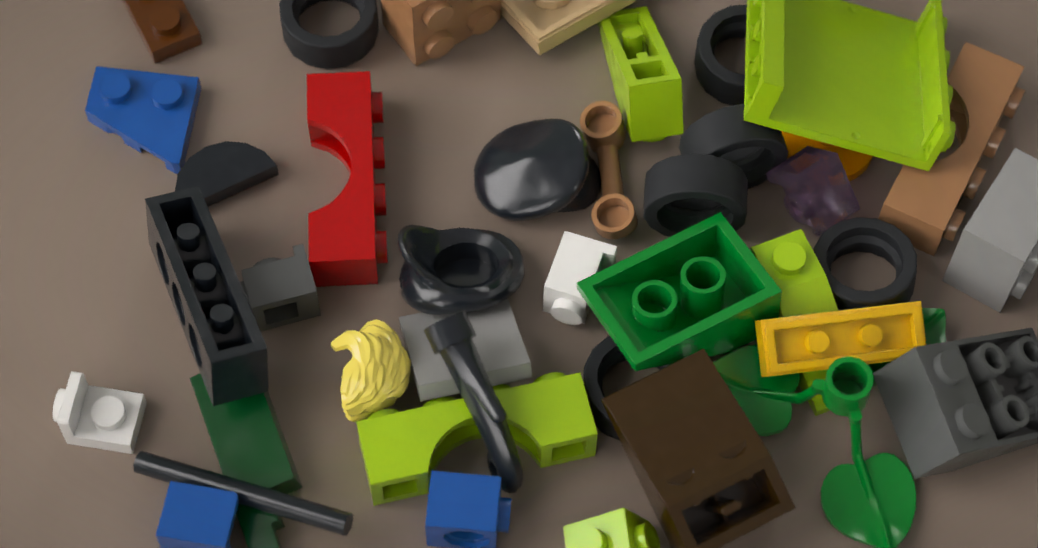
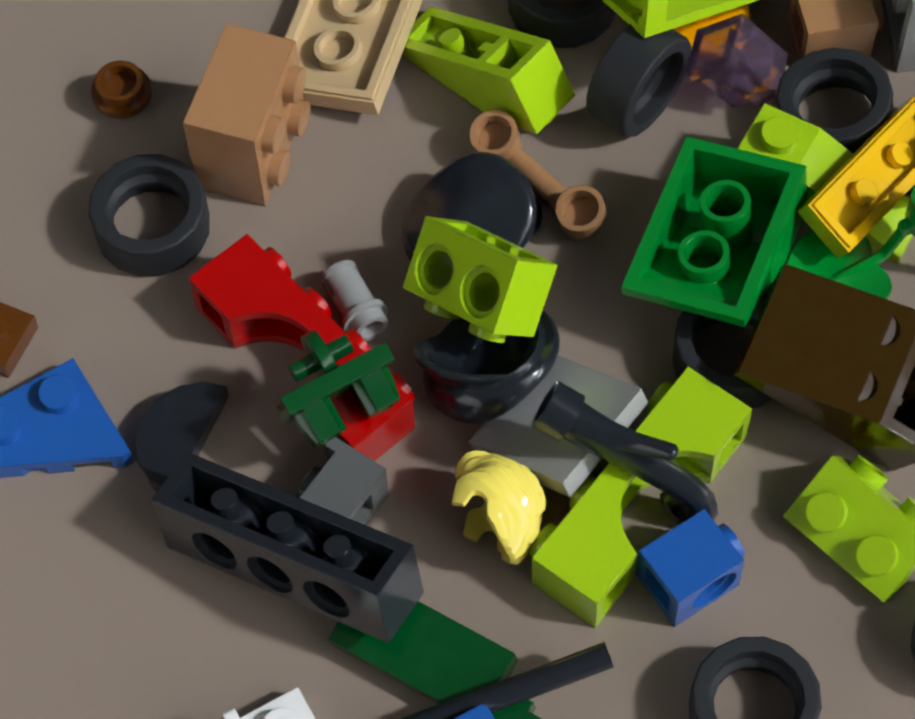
camera: 35 degrees left, 0 degrees up
white brick [543,231,617,325] -> none
black tyre [643,154,748,237] -> none
none -> dark green hips [276,330,400,449]
none -> light grey pin [320,260,389,341]
none -> lime brick [402,216,558,343]

